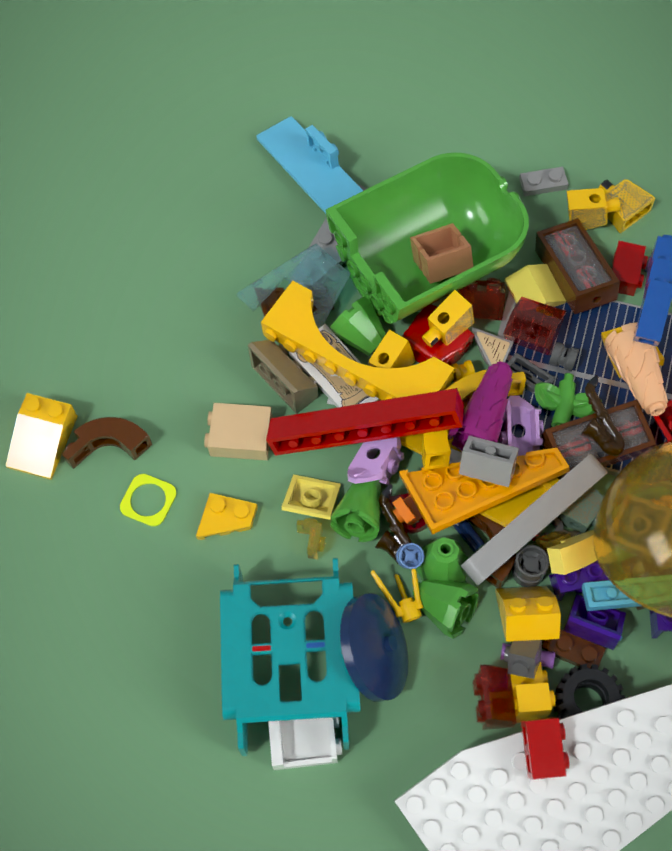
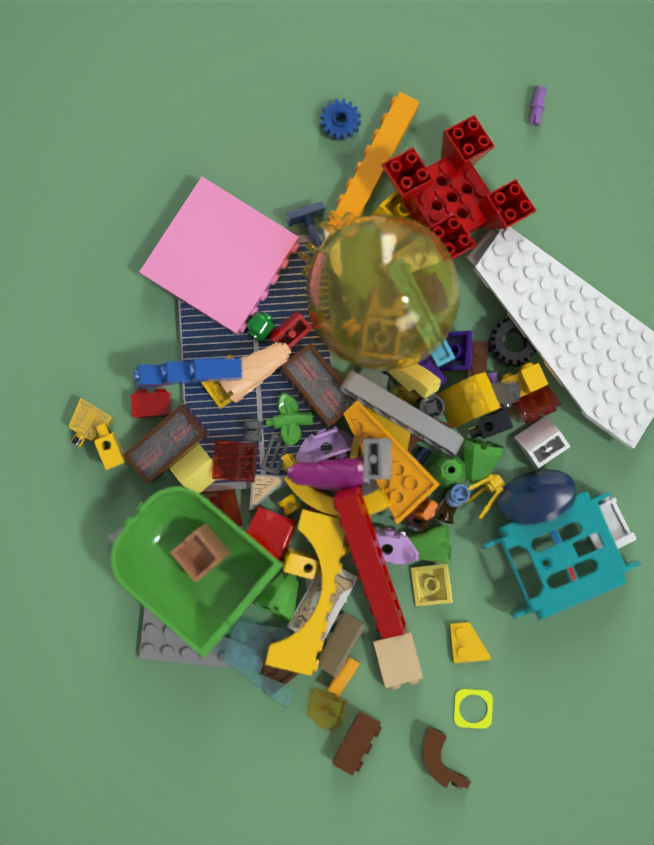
camera: 115 degrees left, 20 degrees up
slope [6,393,78,480] -> none
medium azure bracket [256,117,363,214] -> none
clear yellow bracket [296,518,326,560] -> none
yellow torso [422,290,474,347] -> none
light grey plate [519,167,568,197] -> none
red brick [521,717,570,780] -> none
dark brown piece [581,375,625,456] -> none
none -> clear yellow slope [307,689,348,731]
none -> light orange slope [328,655,360,695]
none -> reddish brown brick [332,709,382,776]
none -> black torso [468,410,514,439]
none -> white slope [513,416,571,469]

